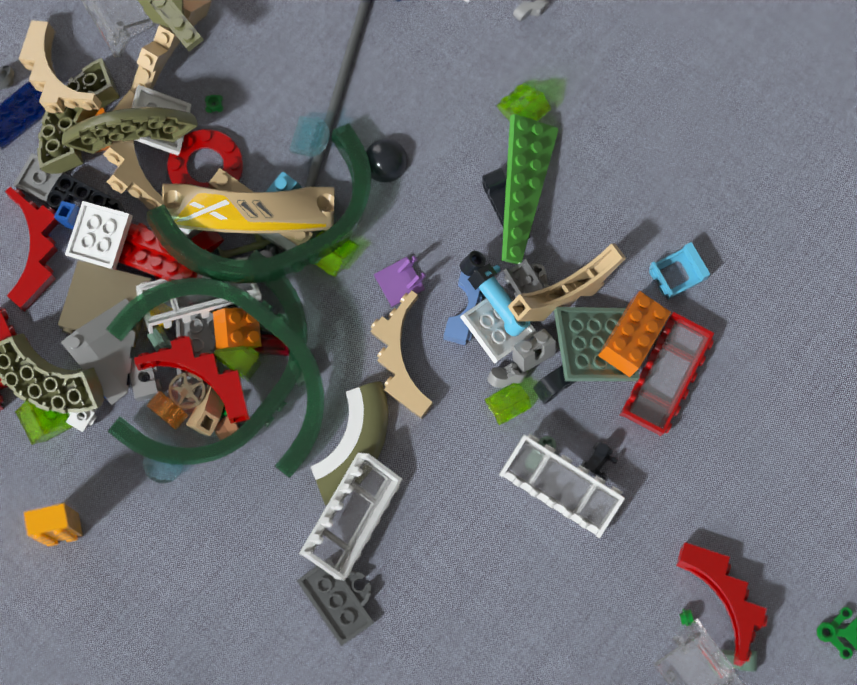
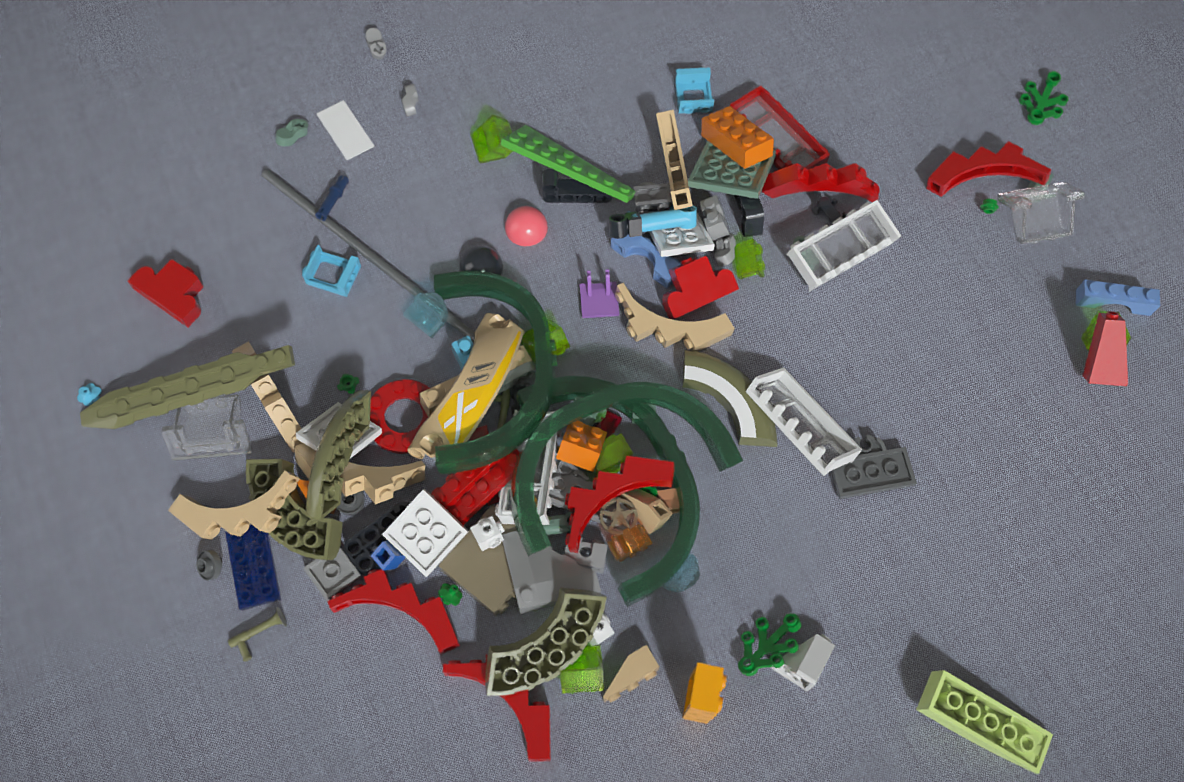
camera: 65 degrees left, 10 degrees down
none -> medium azure window [302,245,361,297]
none -> dark grey plate [337,491,365,515]
none -> green plant [438,583,463,606]
none -> white brick [470,516,505,551]
none -> coral piece [505,206,548,246]
none -> tan slope [603,645,659,703]
none -> red brick [662,256,739,319]
none -> green plant [738,613,801,676]
none -> red arch [762,163,880,202]
none -> white slope [771,634,835,691]

